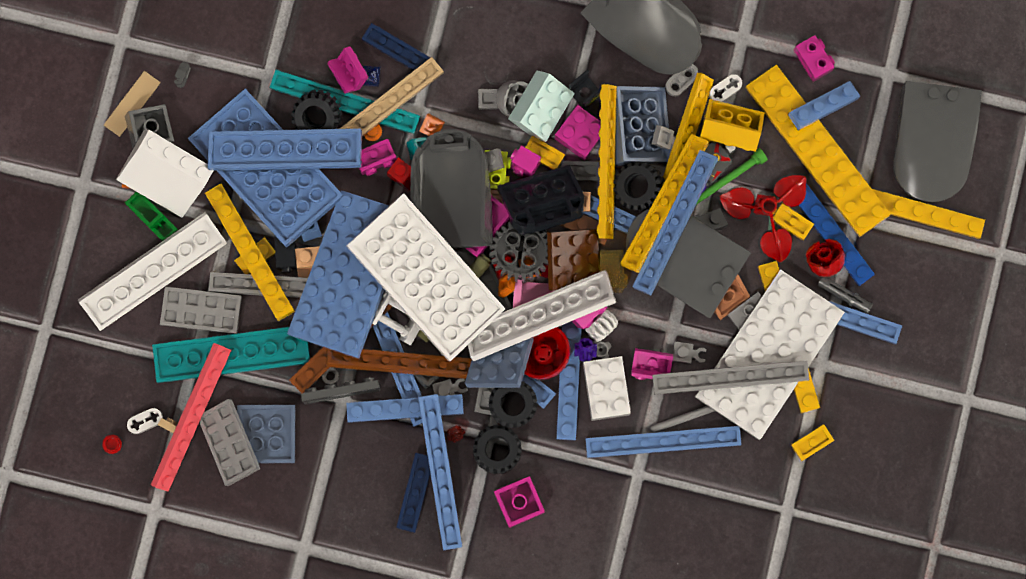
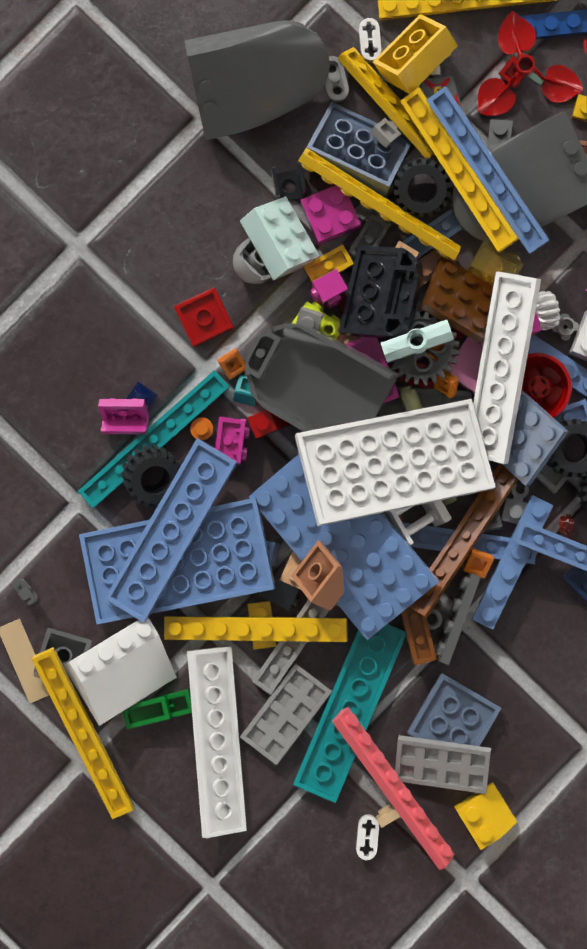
camera: 55 degrees left, 5 degrees up
red plate [102,435,122,454] -> none
tan plate [340,57,444,136] -> none
dark blue plate [362,23,430,71] -> none
light grey plate [479,89,498,109] -> none
dark purple gear [574,338,597,362] -> none
bright green piece [696,148,768,205] -> none
yellow plate [773,203,814,241] -> none
none -> yellow plate [31,647,134,819]
none -> red tile [174,287,235,348]
none -> nougat slope [291,540,344,611]
none -> light aqua piece [381,320,454,363]
none -> yellow slope [454,782,517,850]
none -> orange plate [463,548,494,579]

